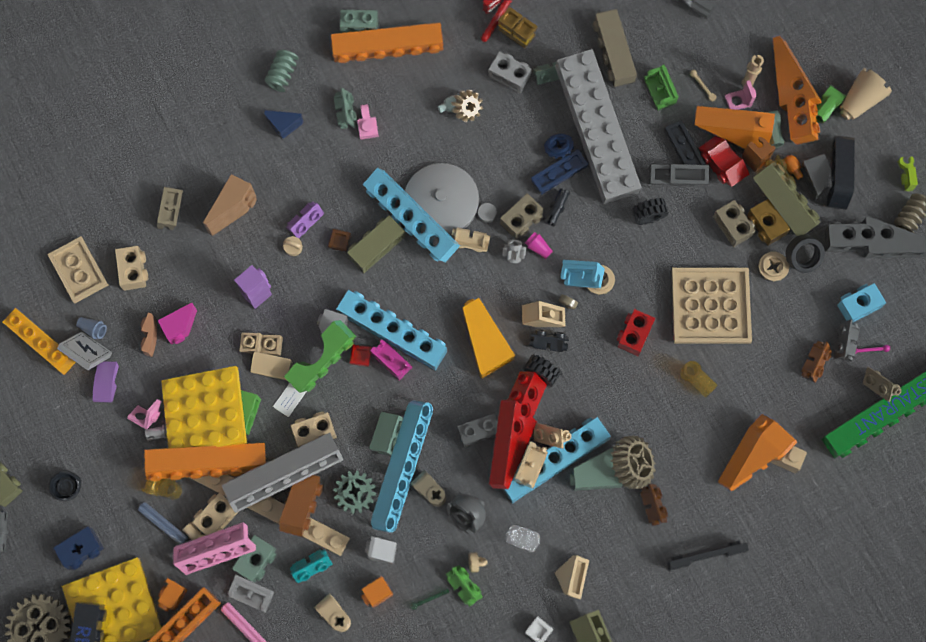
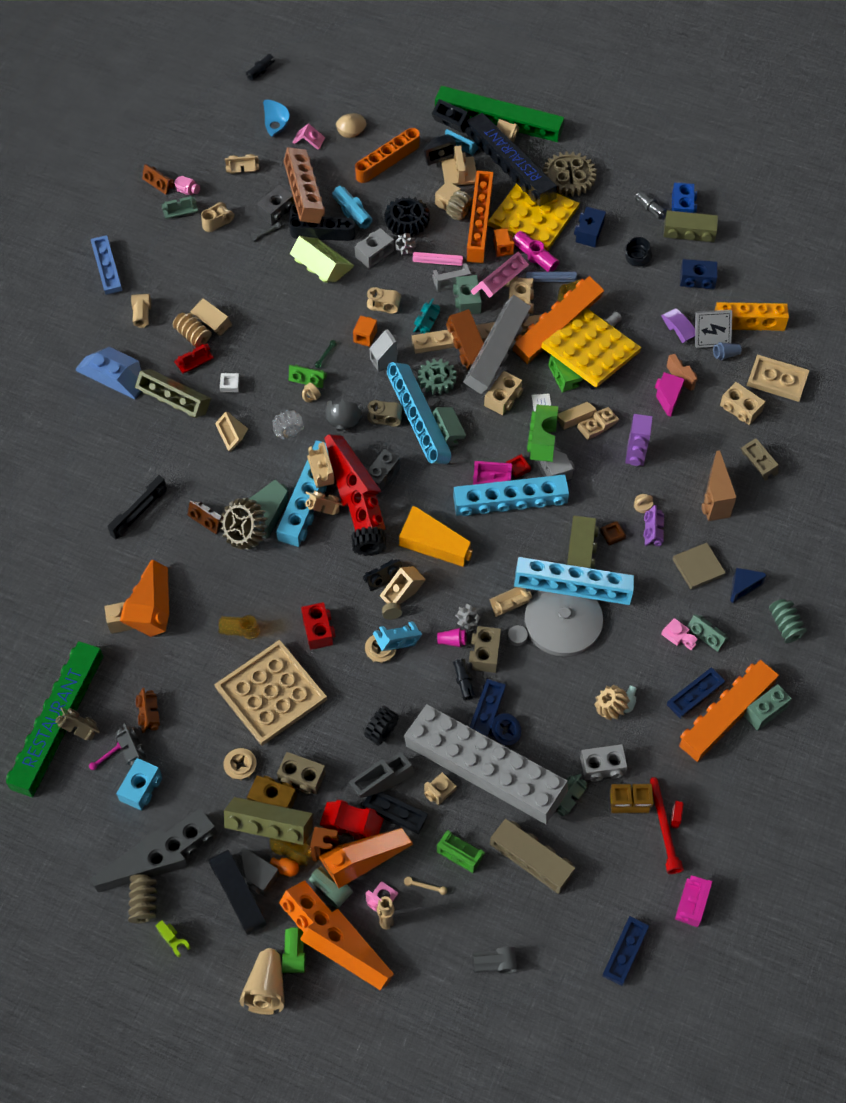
camera: 140 degrees right, 15 degrees down
bright pink bracket [127,399,161,430] -> none
black tyre [785,235,825,273] -> none
none -> tan bracket [424,772,457,805]
none -> dark pink piece [513,231,559,272]
none -> dark blue plate [666,667,725,719]
none -> dark tan tile [673,543,726,590]
none -> dark blue brick [680,259,717,289]

